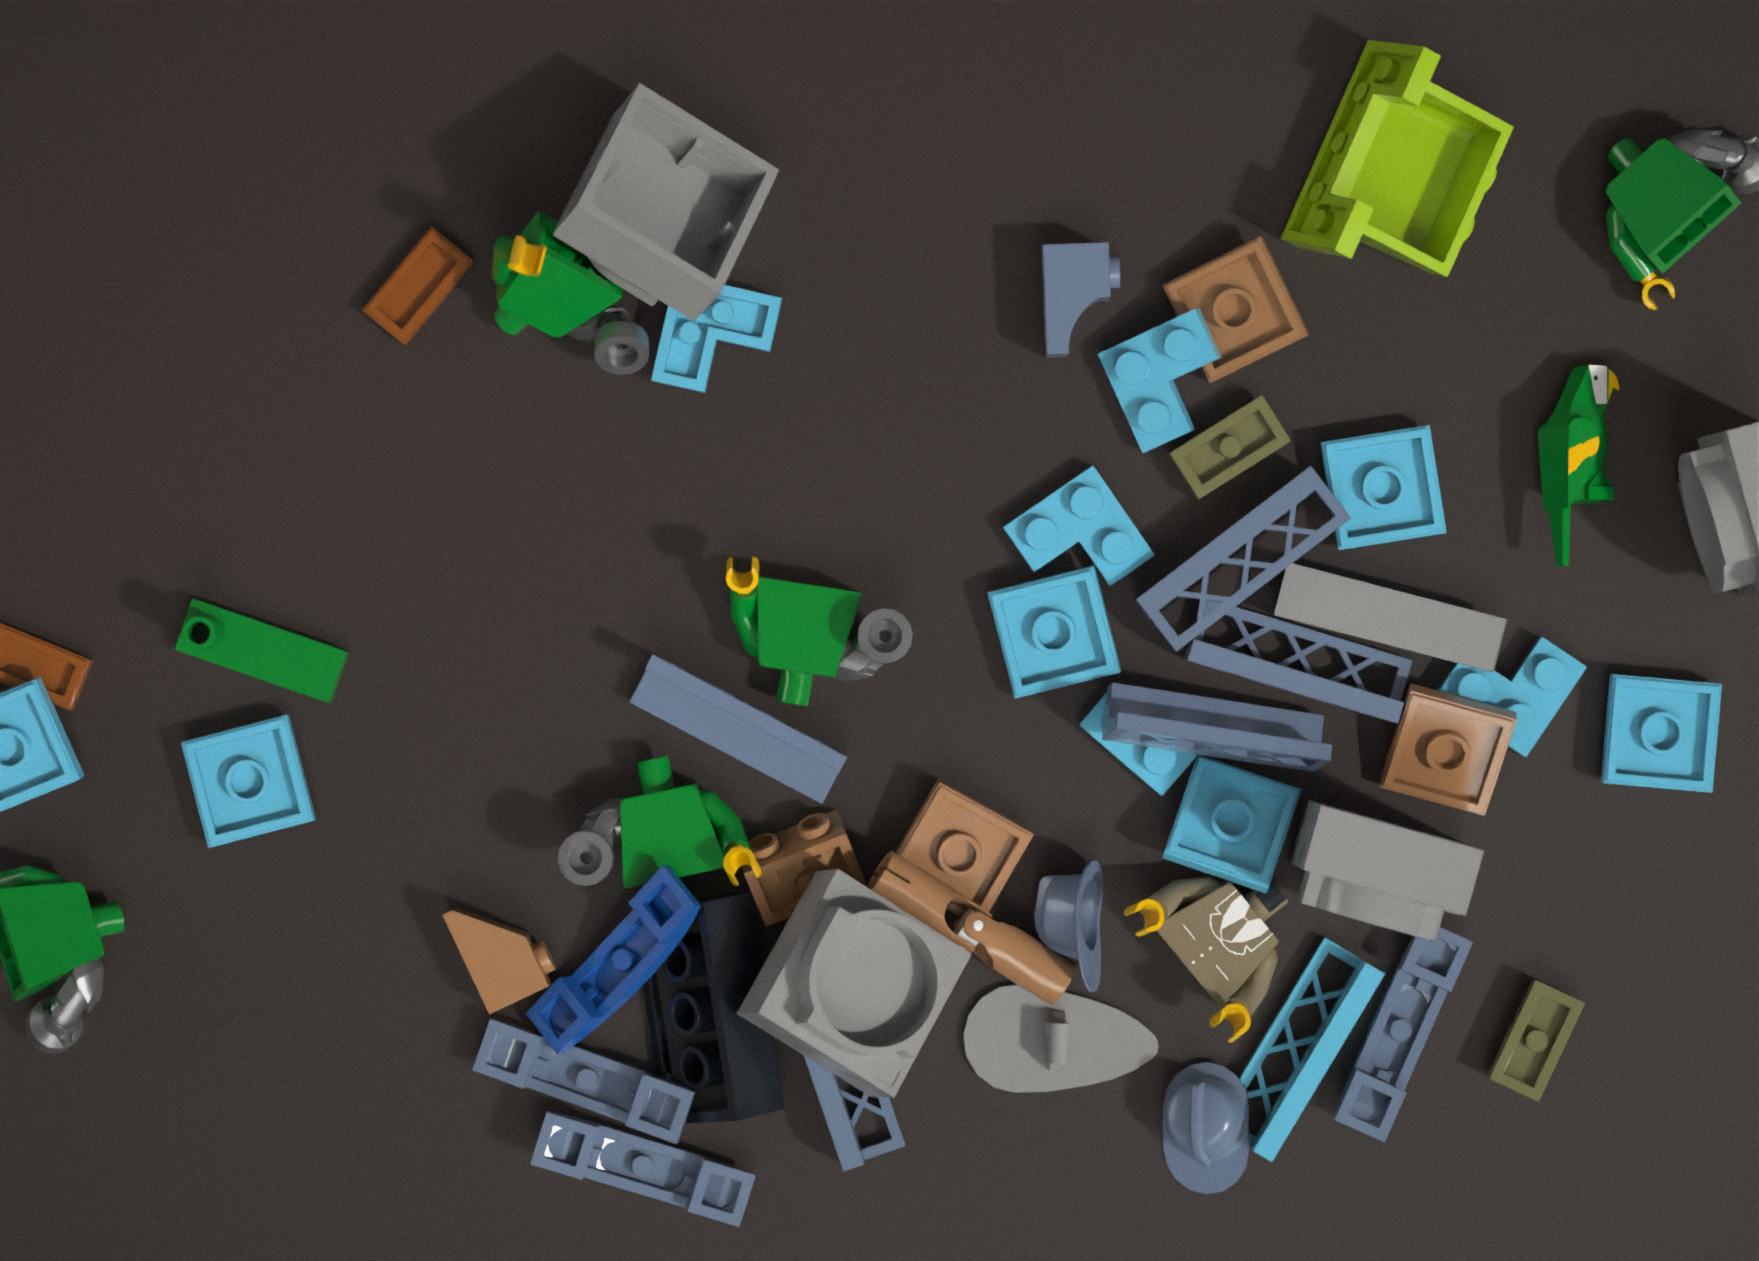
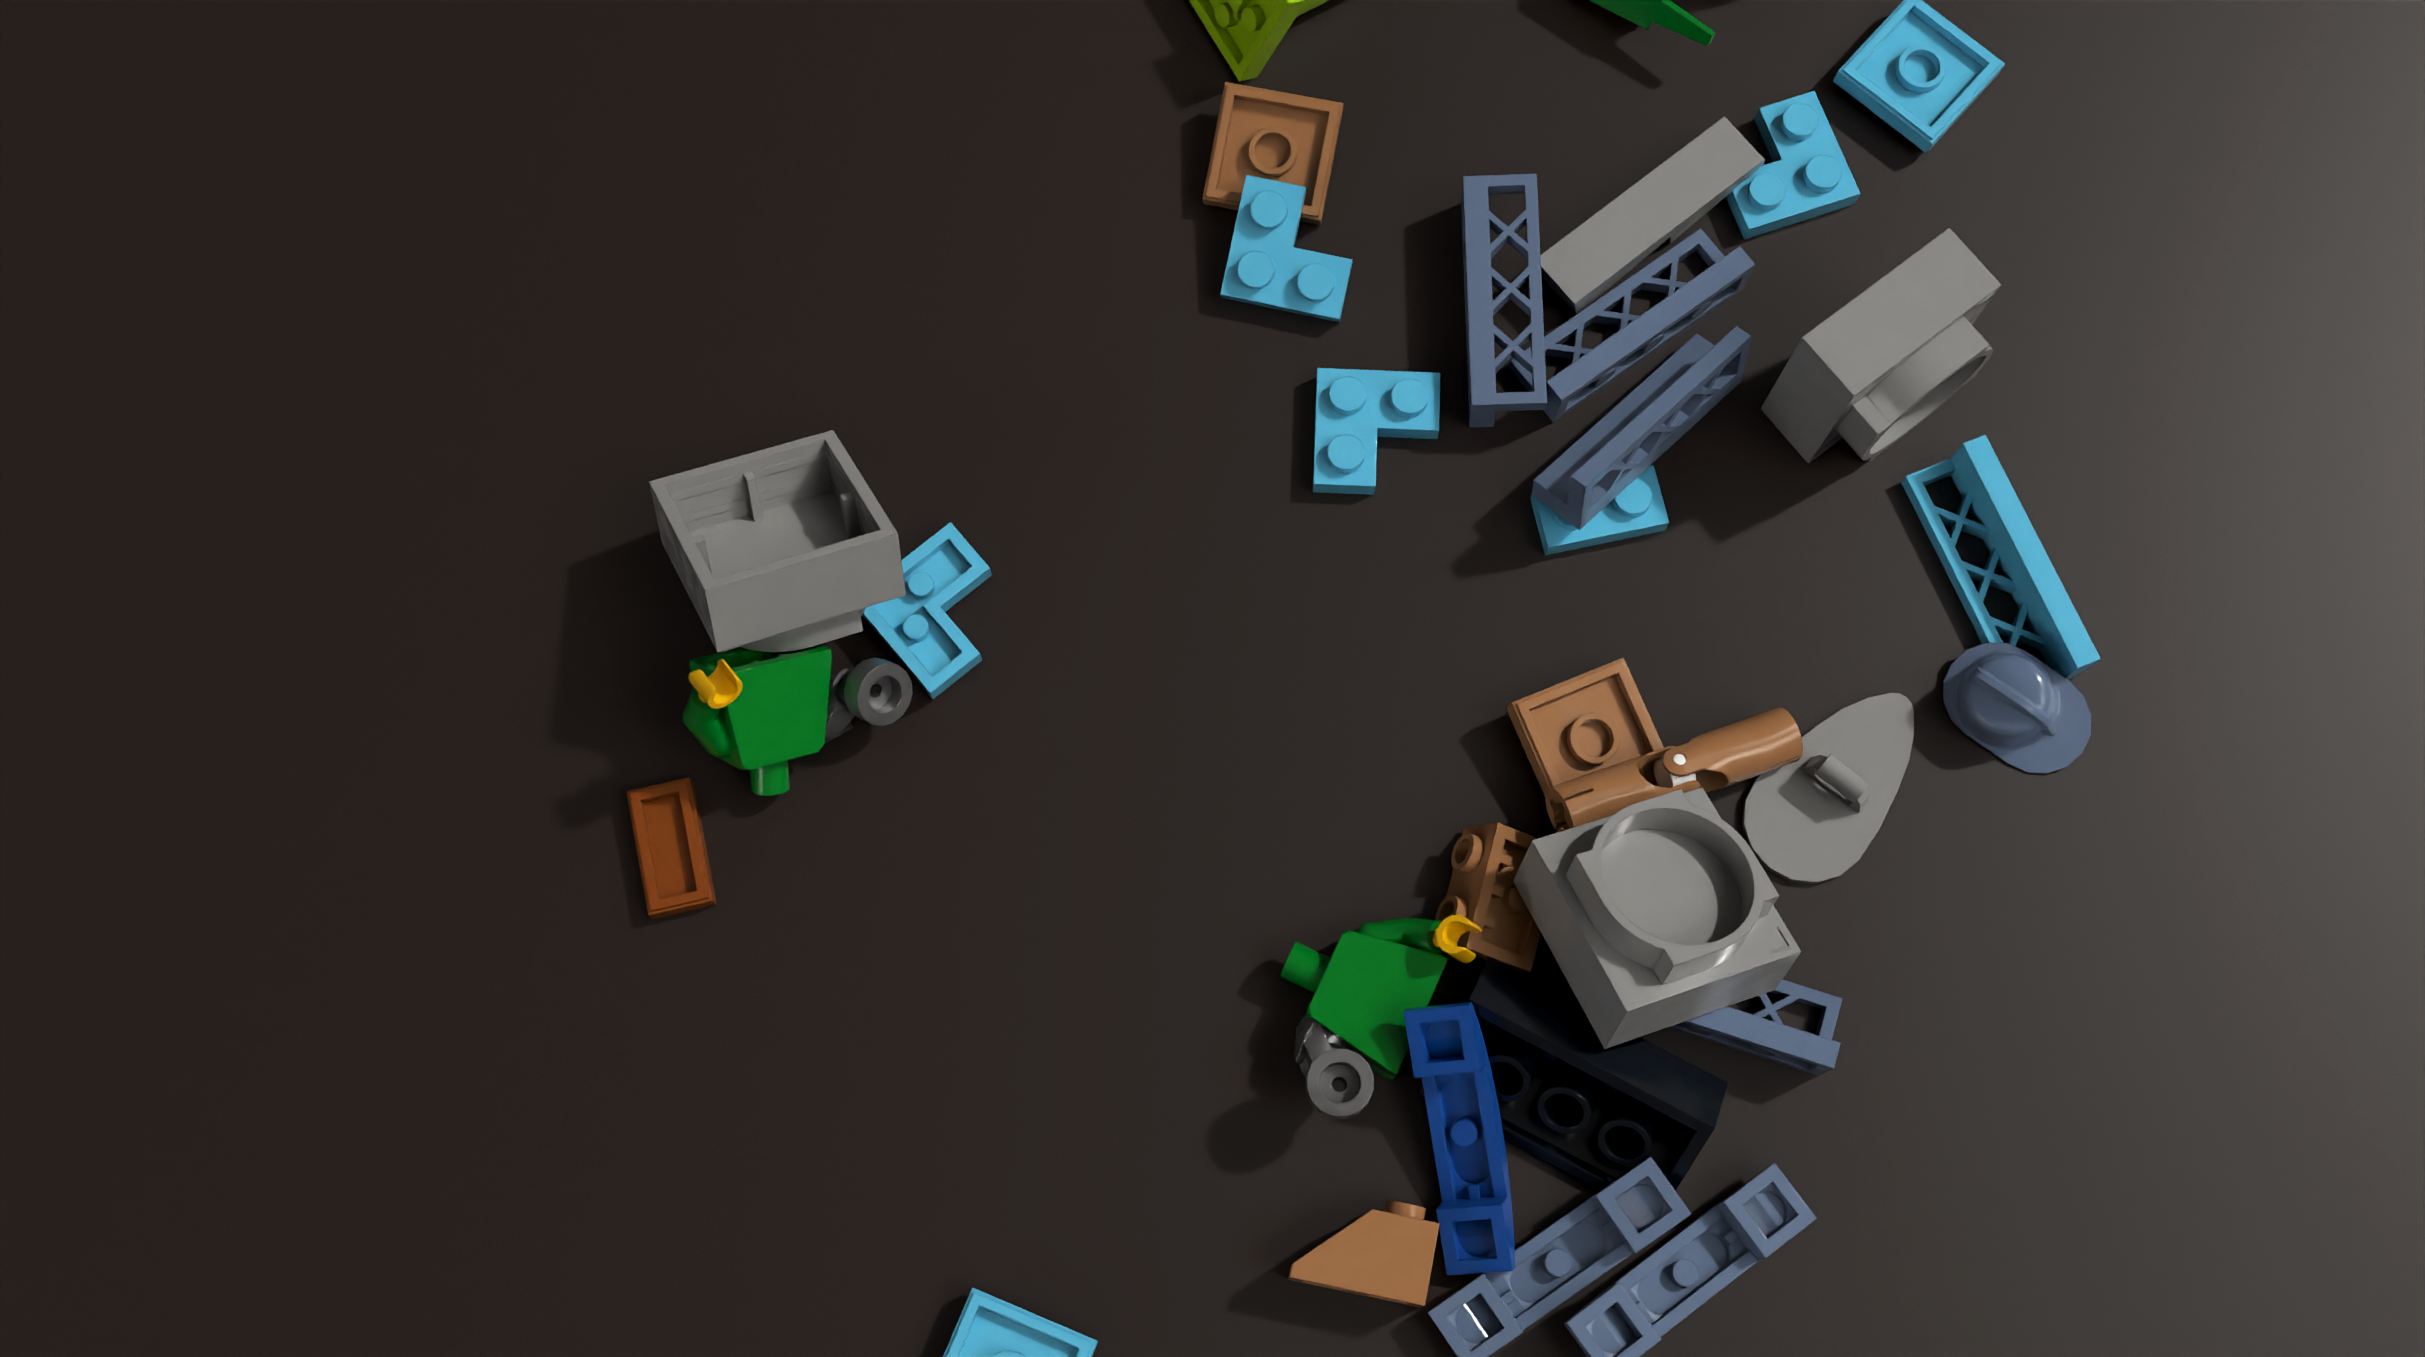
camera: 55 degrees left, 15 degrees down
green piece [174,598,349,703] -> none
sand blue fence [630,654,848,804] -> none
green torso [726,557,913,706] -> none
medium azure plate [987,565,1121,698] -> none
sand blue piece [1034,860,1103,992] -> none
sand blue arch [1041,242,1120,358] -> none
dark tan torso [1124,876,1288,1043] -> none
medium azure plate [1162,755,1301,893] -> none
olive plate [1169,395,1291,500] -> none
medium azure plate [1320,425,1447,550] -> none
sand blue slope [1333,927,1473,1143] -> none
medium nougat plate [1380,684,1517,816] -> none
olive plate [1487,978,1585,1102] -> none

